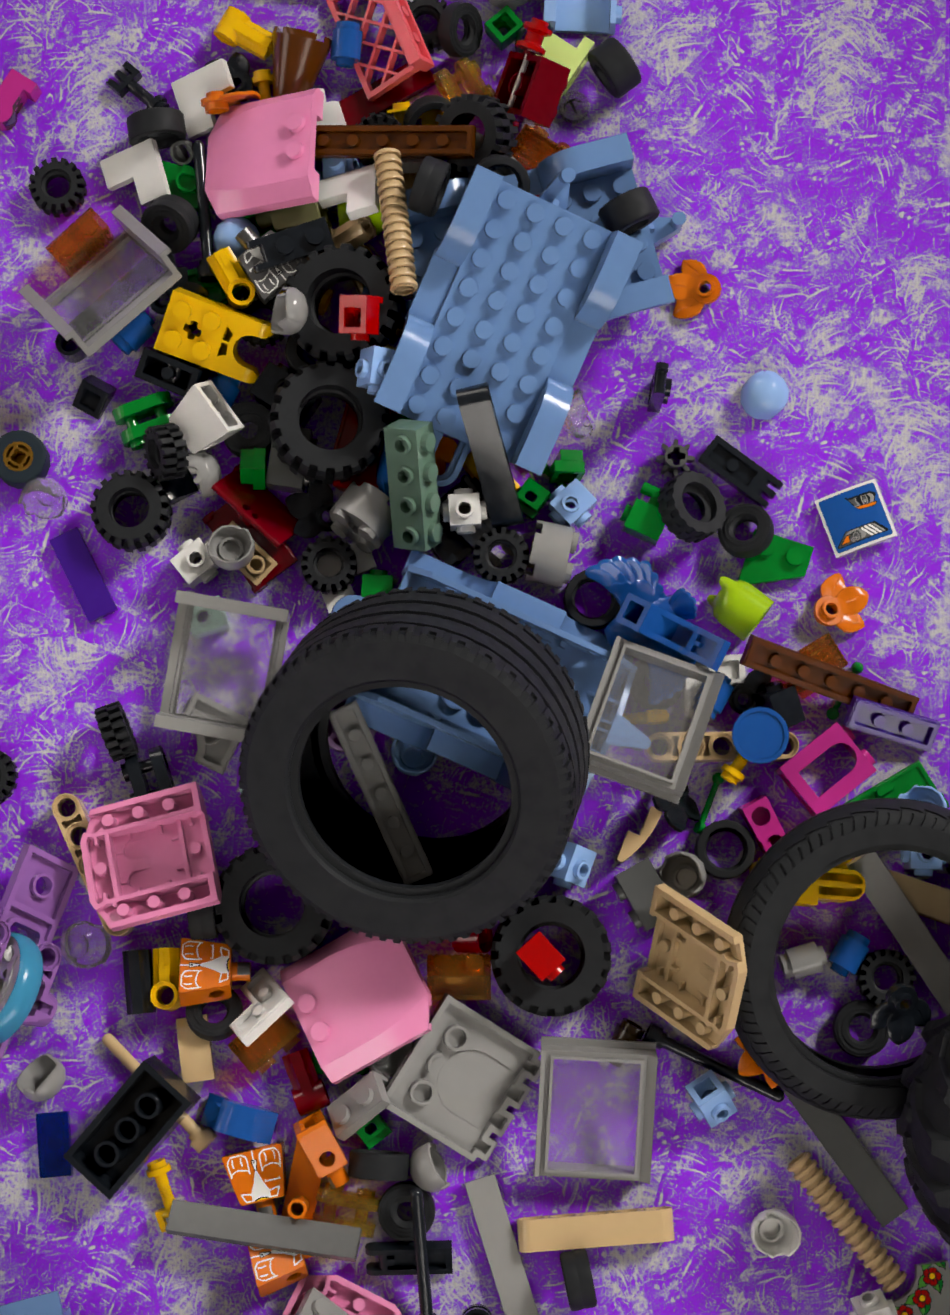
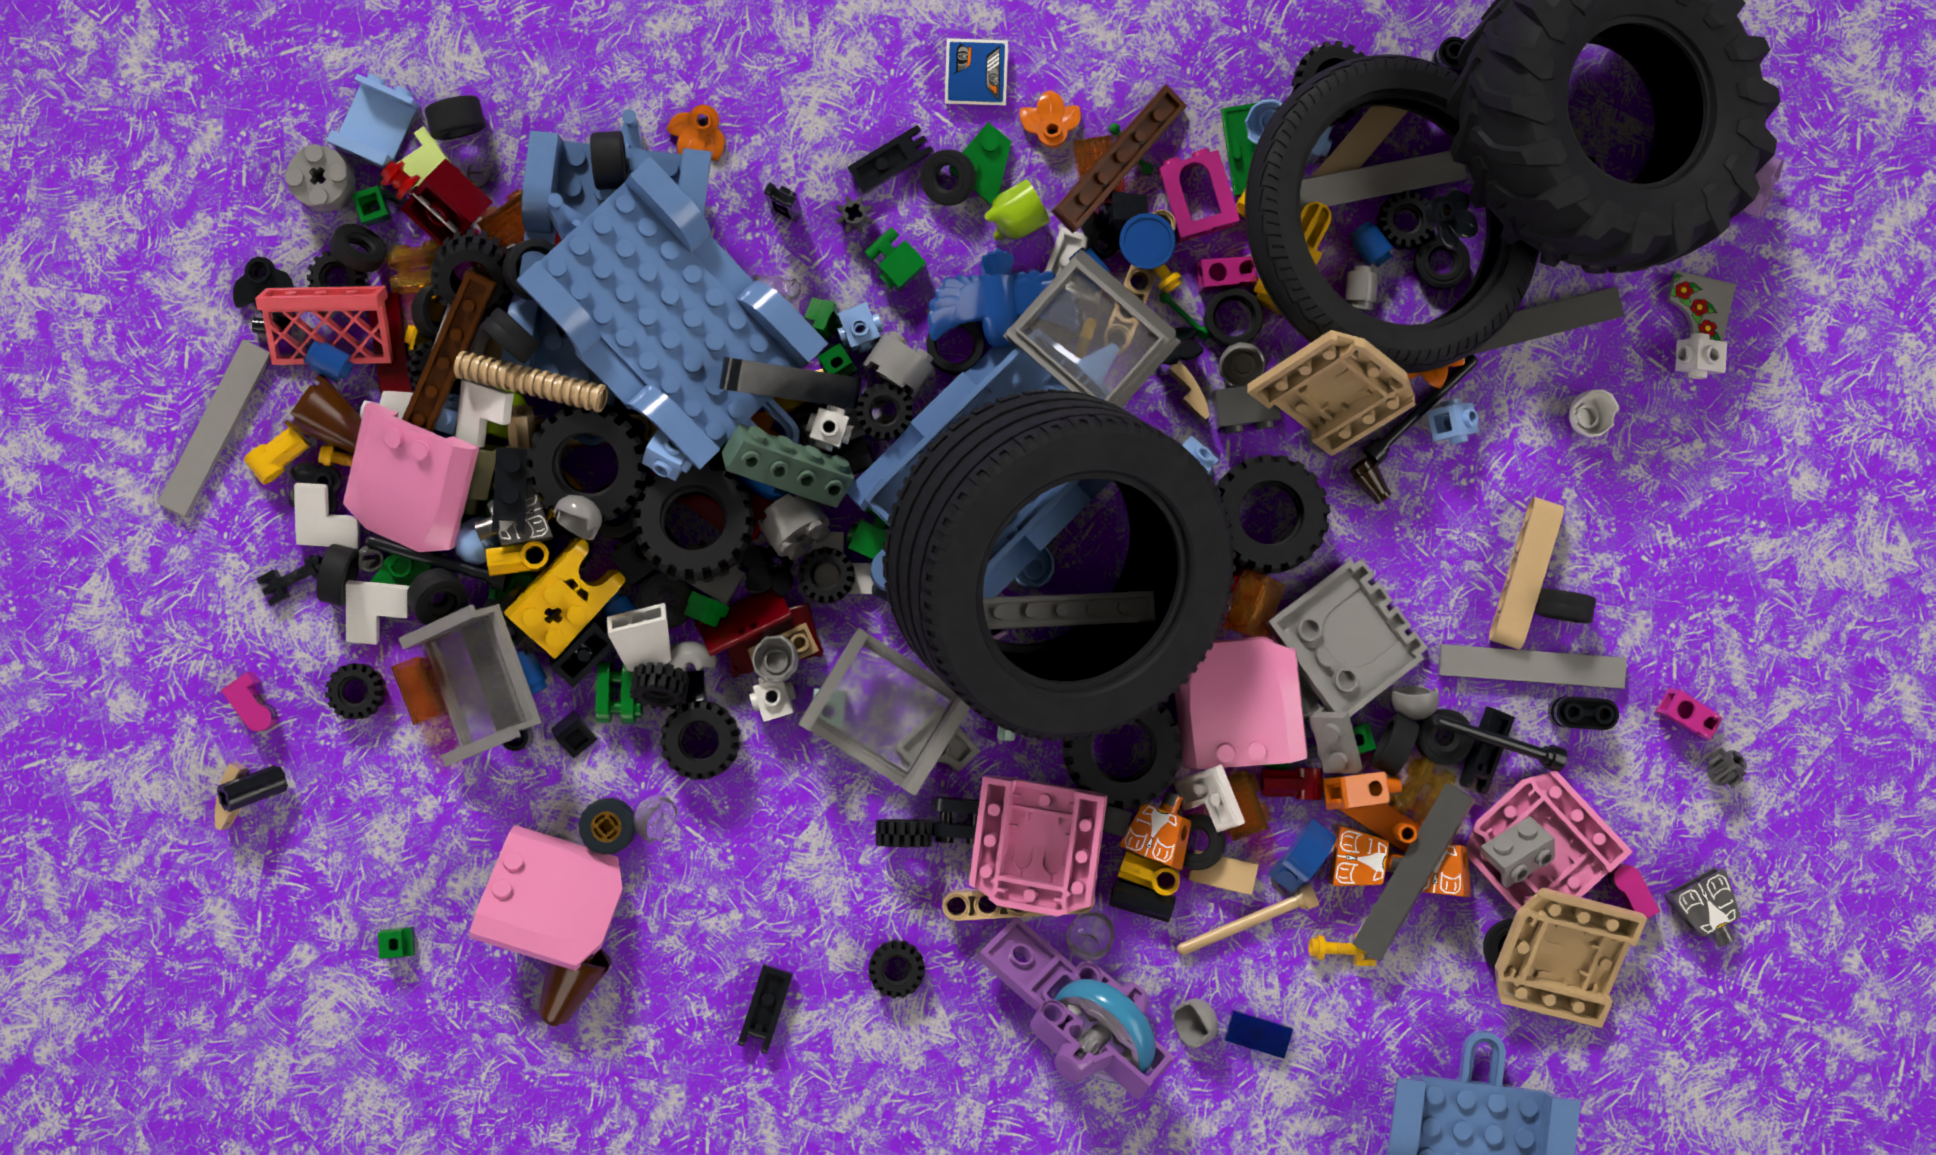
camera: 75 degrees left, 5 degrees up
dark purple tile [49,527,118,624] -> none
black brick [63,1055,201,1200] -> none
orange plate [201,90,261,115] -> none
red brick [338,295,383,341] -> none
red brick [516,931,566,982] -> none
piece [533,1036,658,1184] -> none
blue arch [615,592,731,671] -> none
black tyre [657,471,727,543] -> none
light blue hair [740,370,789,420] -> none
tan piece [787,1152,907,1293] -> none
tile [843,695,941,752] -> none

